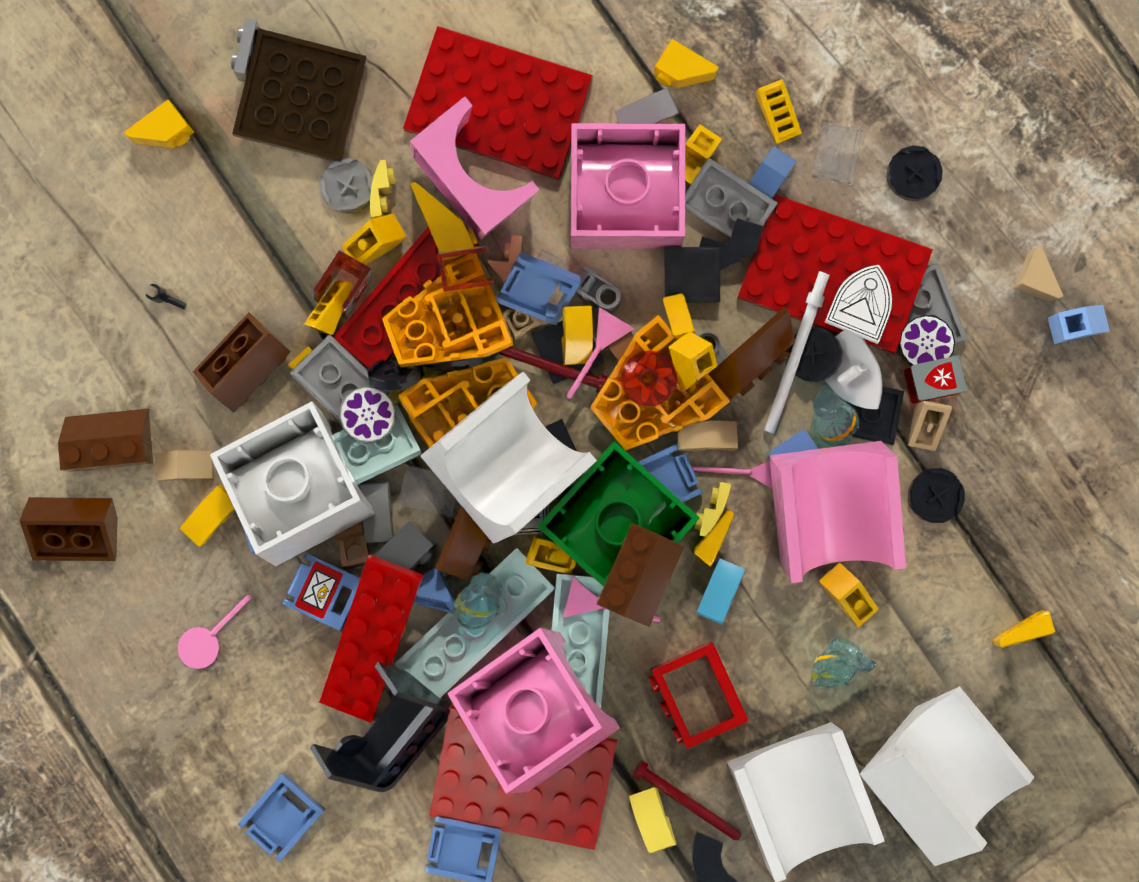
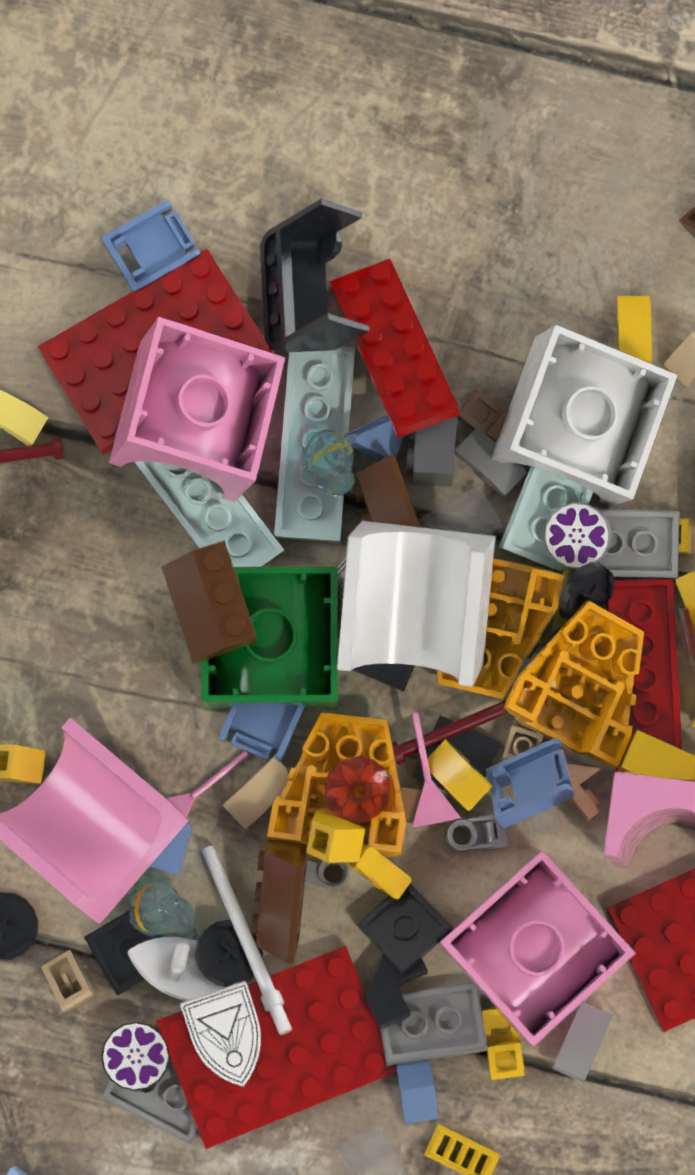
camera: 130 degrees right, 5 degrees down
bright pink piece [177,595,251,669] -> none
medium blue container [237,772,326,862] -> none
container [282,552,361,631] -> none
clear red piece [438,245,493,292] -> none
yellow slope [525,533,576,575] -> none
bright pink piece [563,577,661,622] -> none
red window [648,641,749,749] -> none
yellow slope [653,39,719,89] -> none
yellow slope [692,510,734,567] -> none
light yellow slope [694,482,731,537] -> none
medium azure slope [696,559,745,625] -> none
piece [903,355,967,404] -> none

